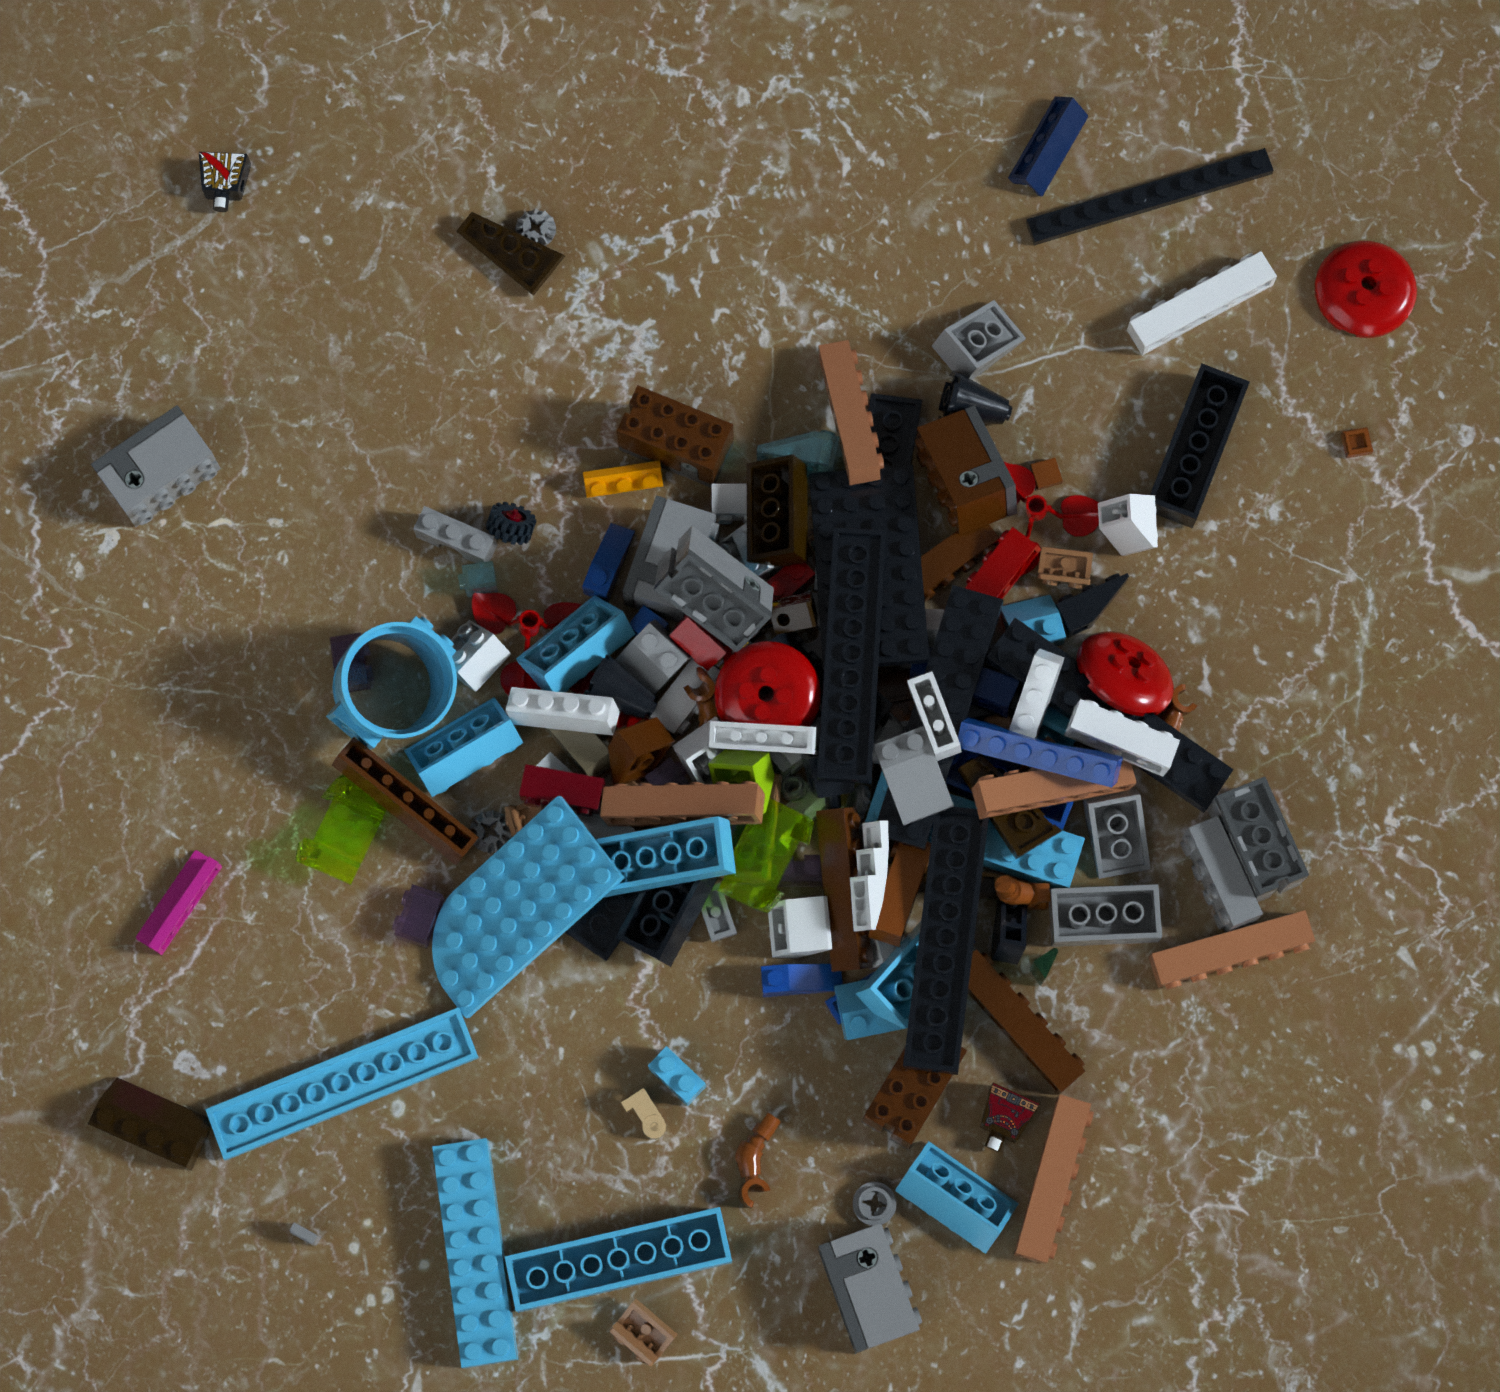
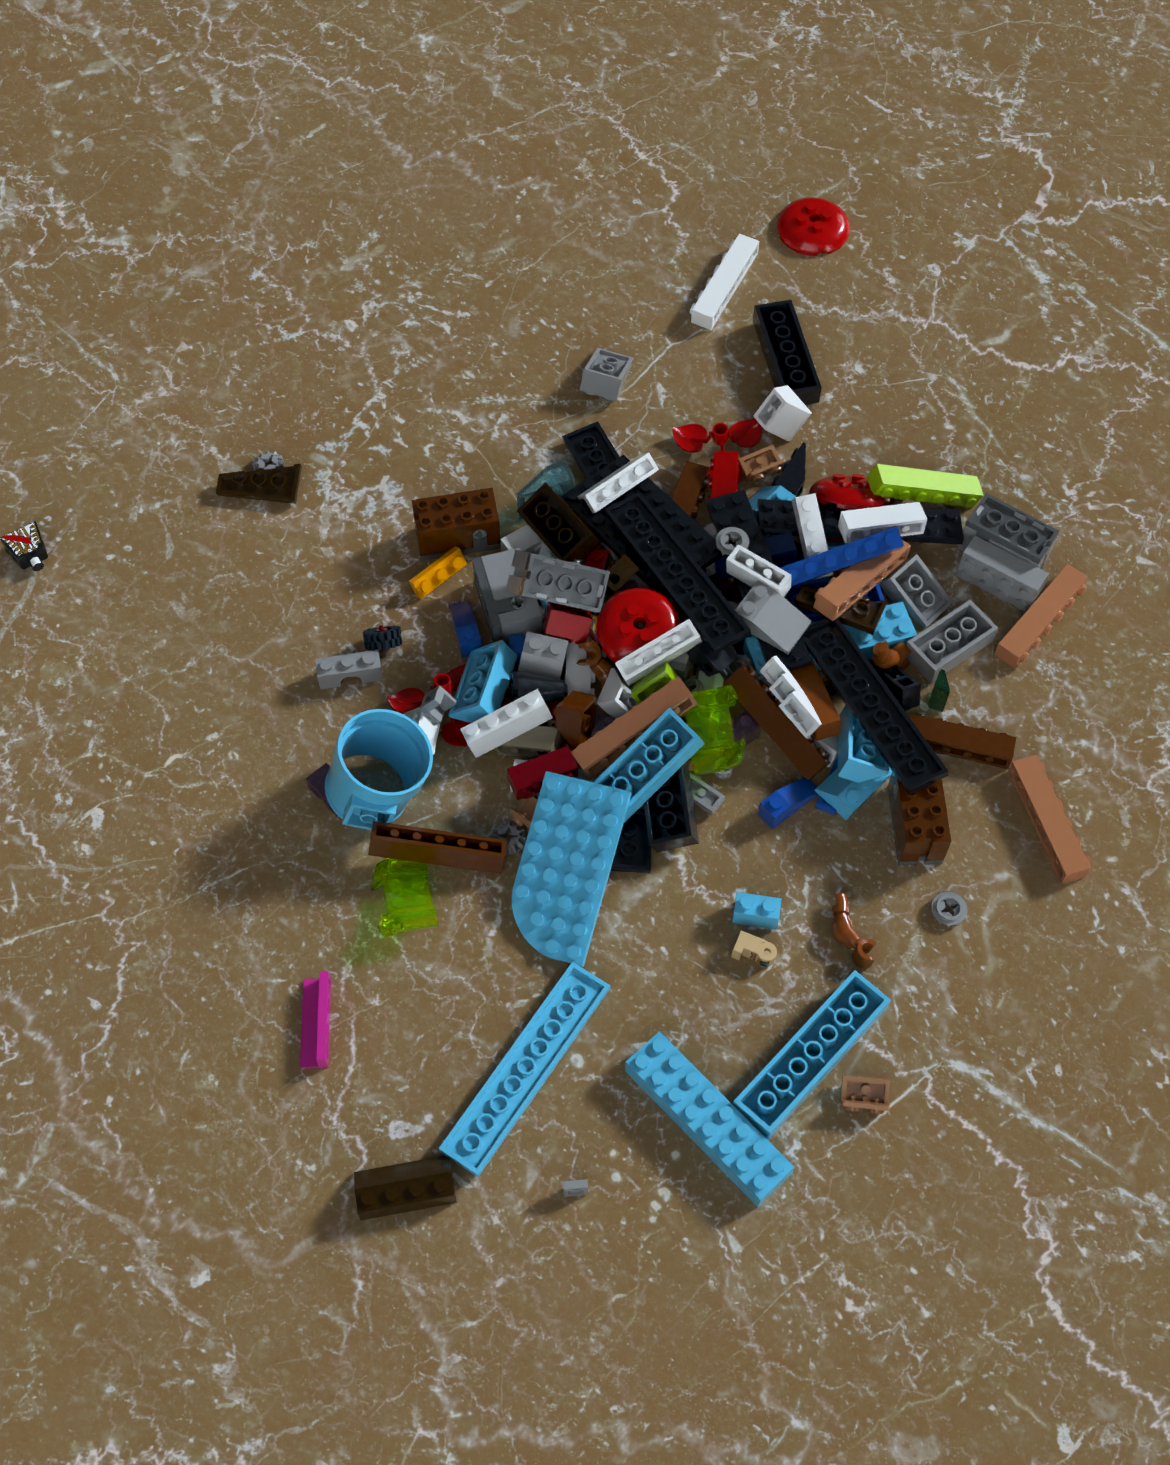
camera: 35 degrees left, 15 degrees down
light grey piece [91,405,221,527] -> none
clear purple brick [392,884,445,949] -> none
medium azure slope [404,697,523,797] -> none
clear light blue brick [458,561,498,597] -> none
white slope [767,896,832,959] -> none
nougat brick [818,340,884,485] -> none
light grey piece [818,1223,922,1354] -> none
medium azure slope [895,1141,1019,1254] -> none
reddish brown piece [915,405,1017,535] -> none
black cone [938,371,1012,424] -> none
torso [980,1083,1040,1153] -> none
dark blue panel [1008,96,1088,197] -> none
black plate [1026,148,1274,246] -> none
dark orange tile [1030,457,1063,490] -> none
dark orange tile [1341,427,1373,458] -> none
none -> light grey panel [420,685,457,724]
none -> white panel [577,452,659,513]
none -> light grey gear [716,527,749,555]
none -> lime brick [867,464,984,507]

